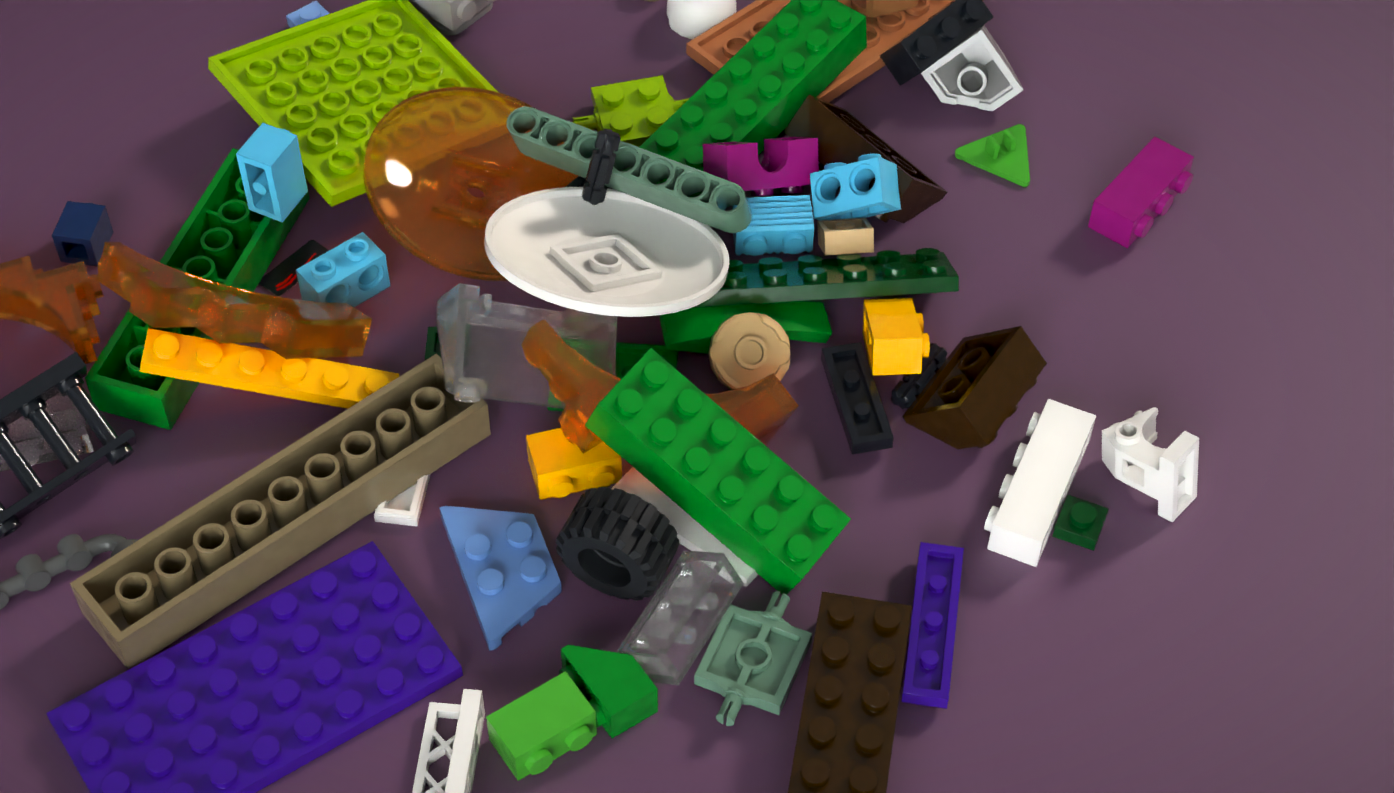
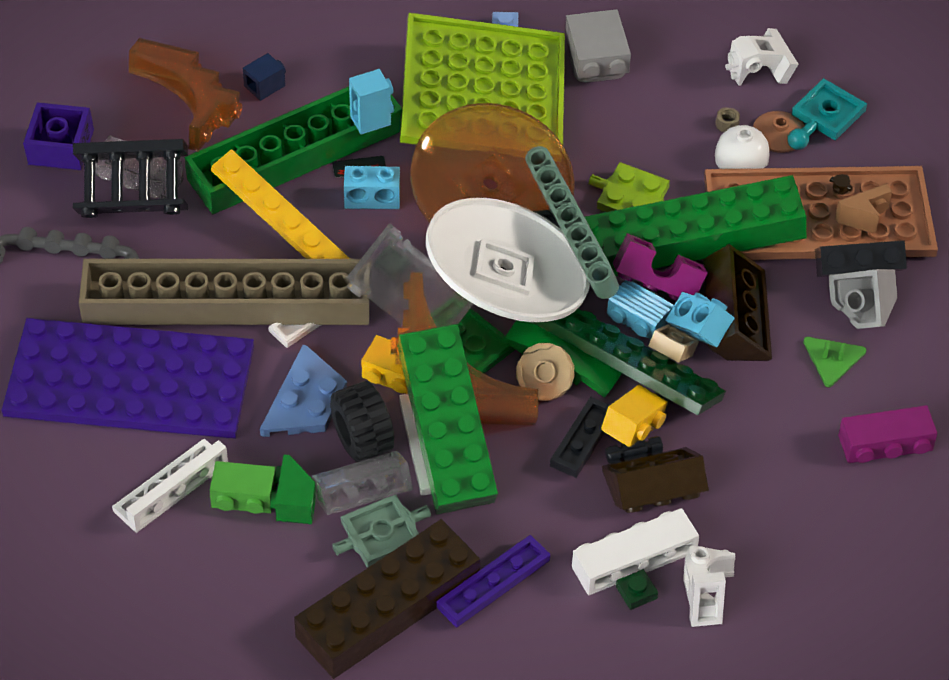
camera: 40 degrees right, 0 degrees up
clear orange arch [96,242,372,359] -> none
black axle [582,129,621,205] -> none

